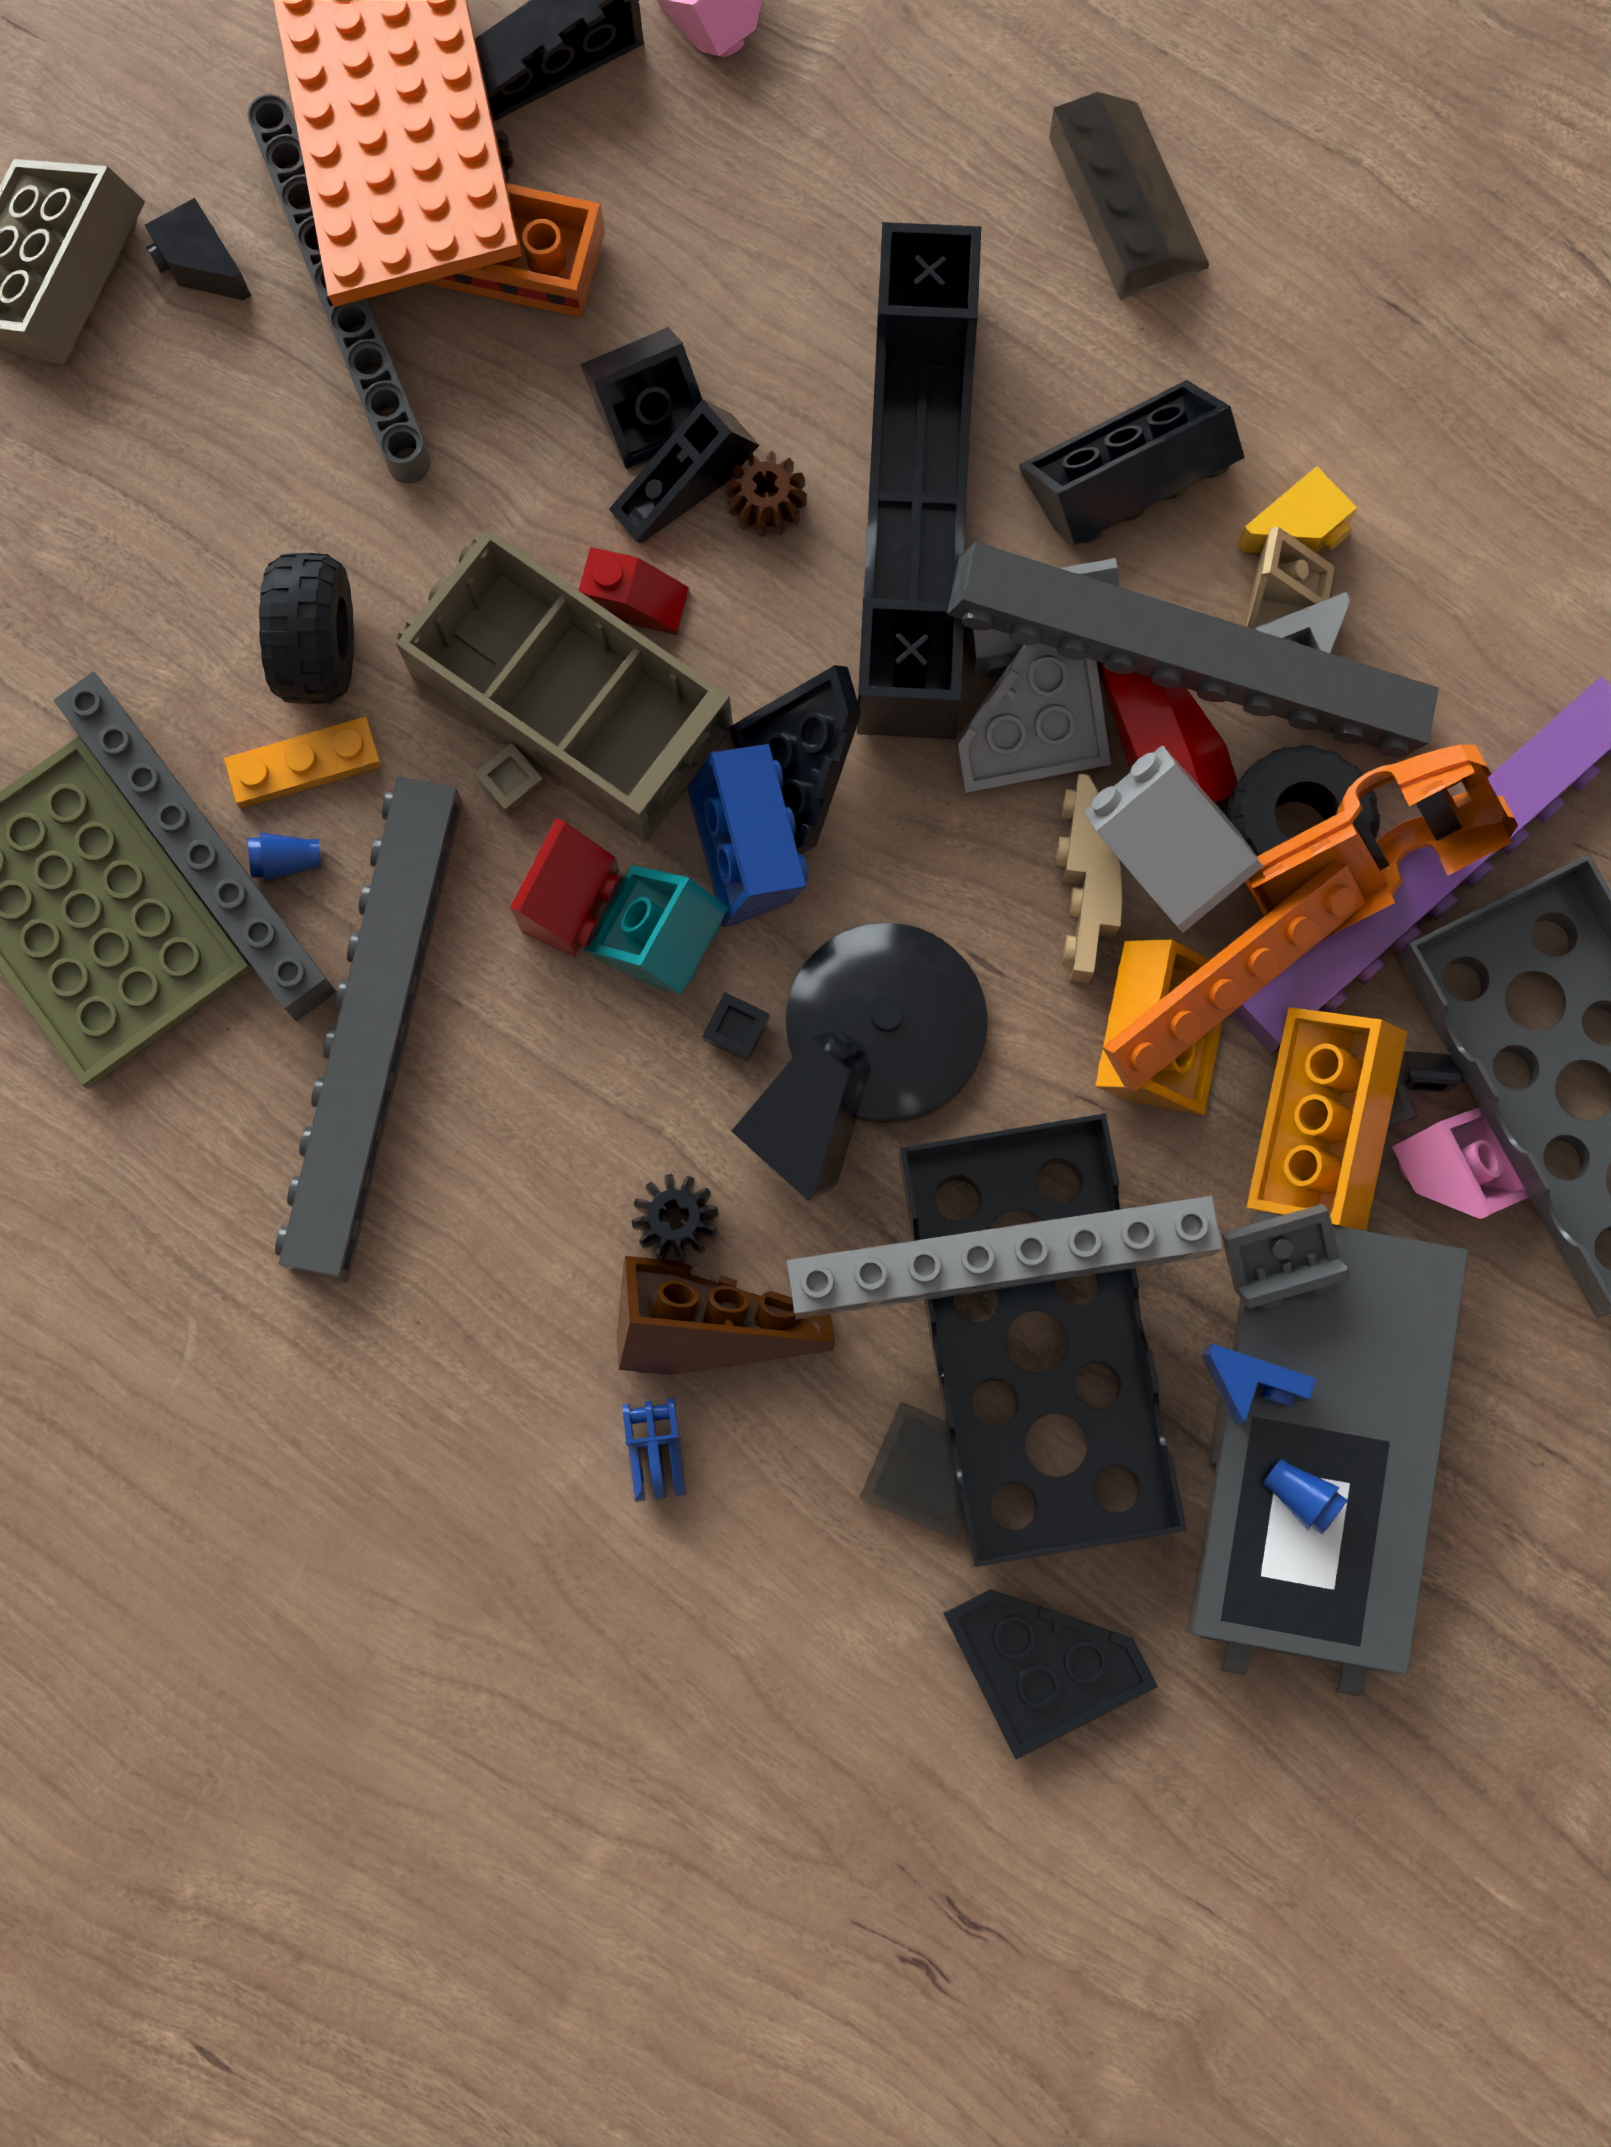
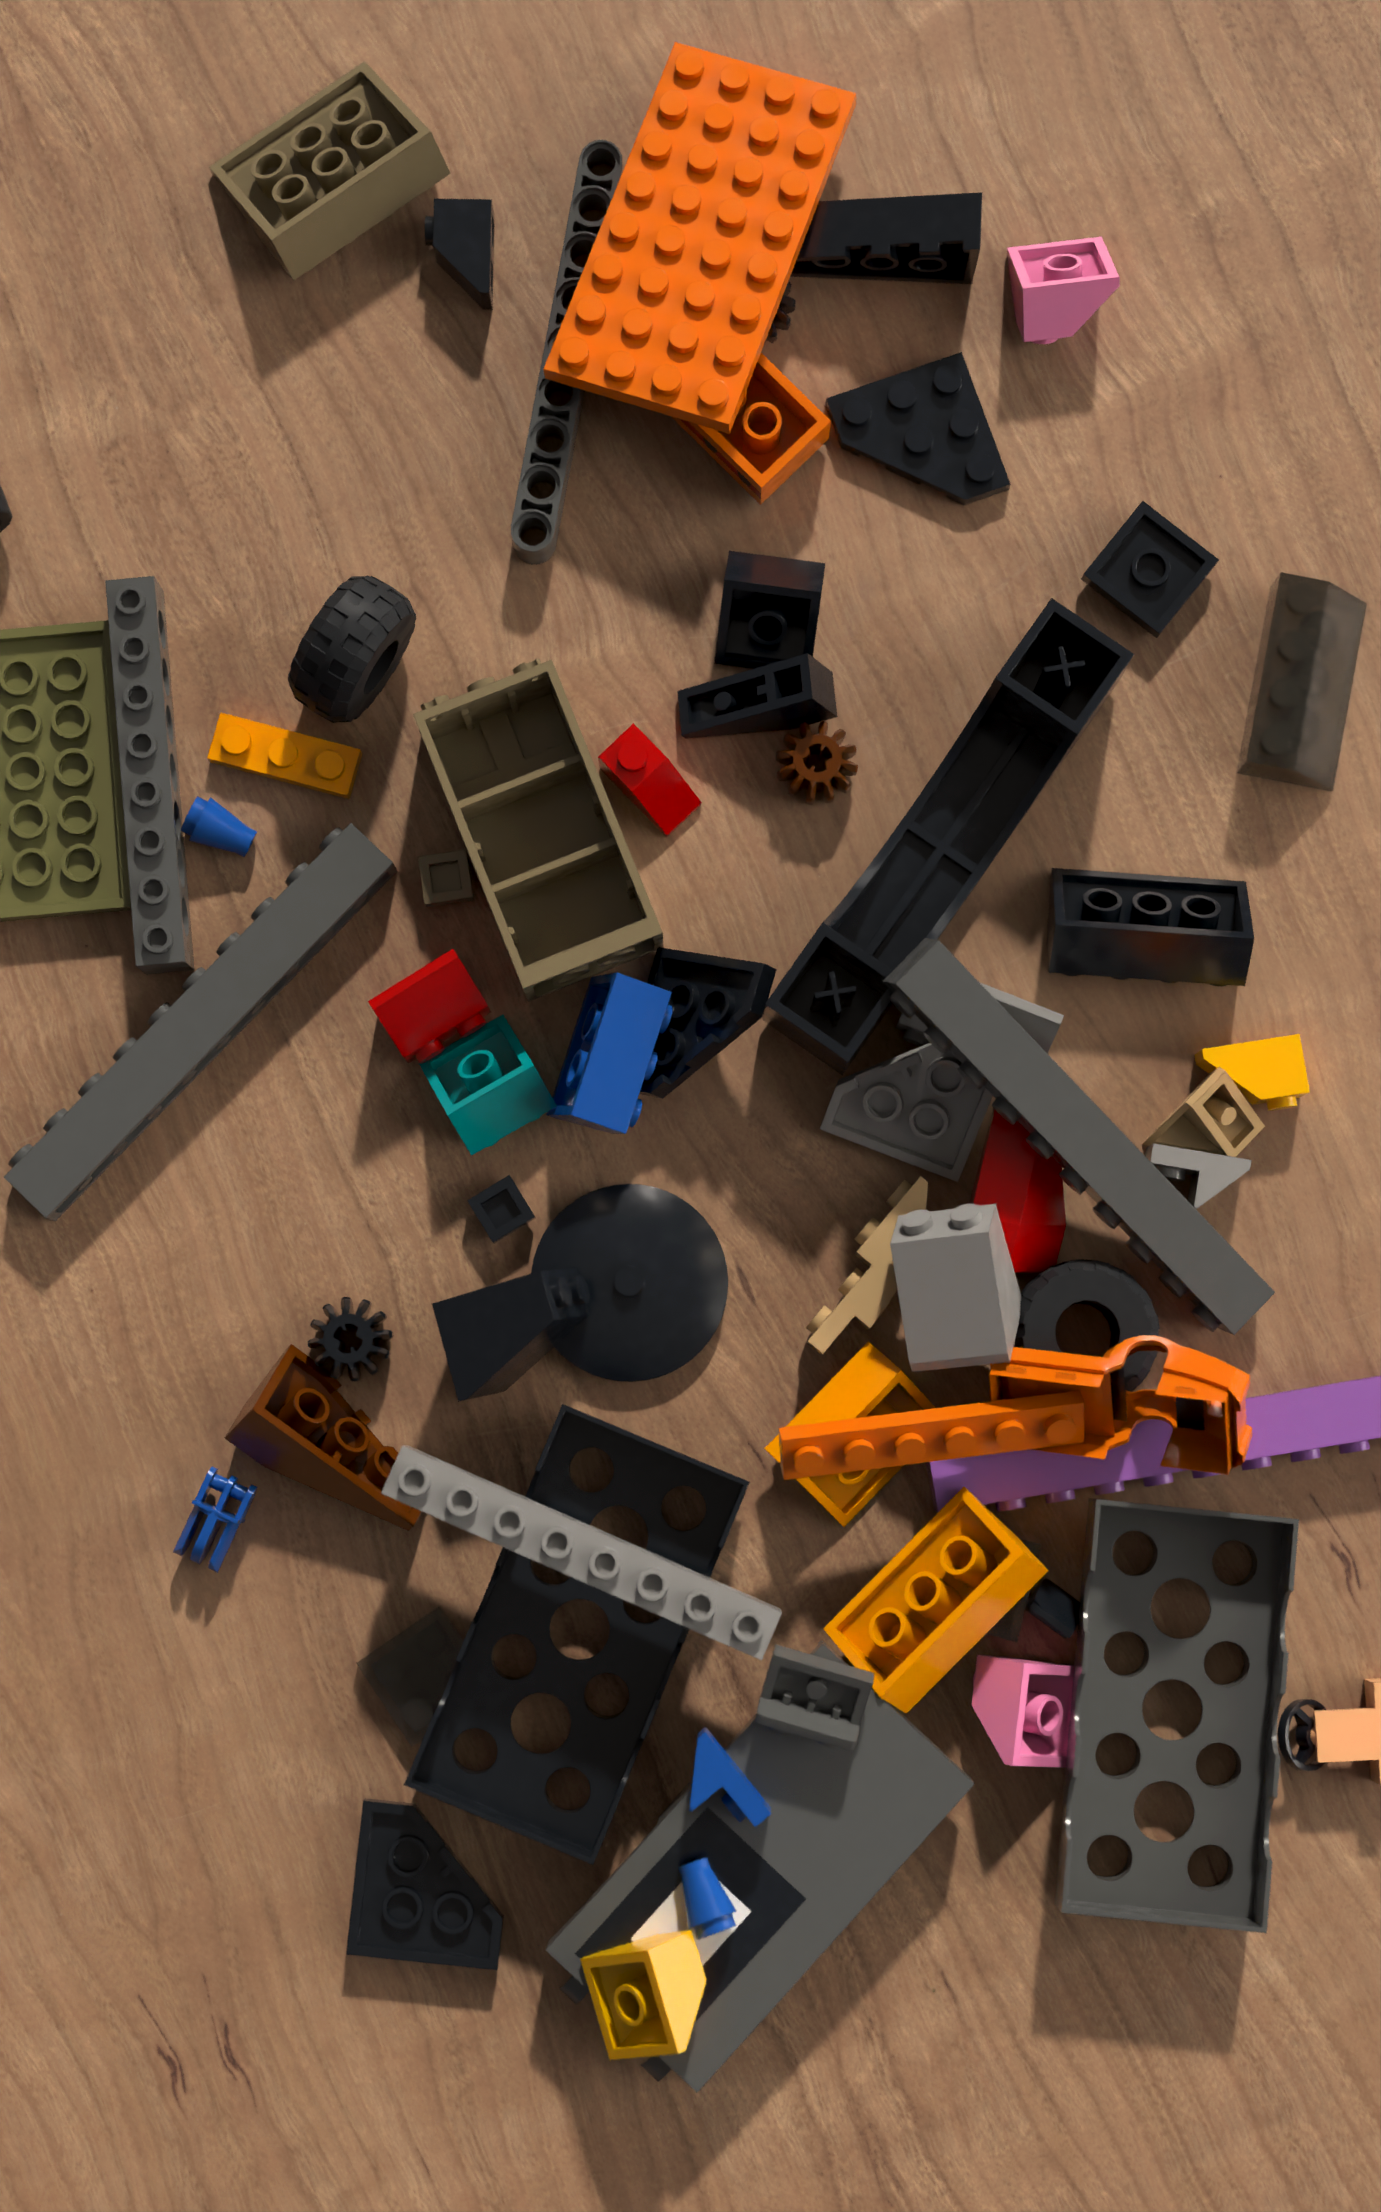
camera: 30 degrees right, 5 degrees up
none -> yellow slope [580,1930,706,2060]
none -> black plate [825,352,1011,505]
none -> black plate [1081,501,1219,638]

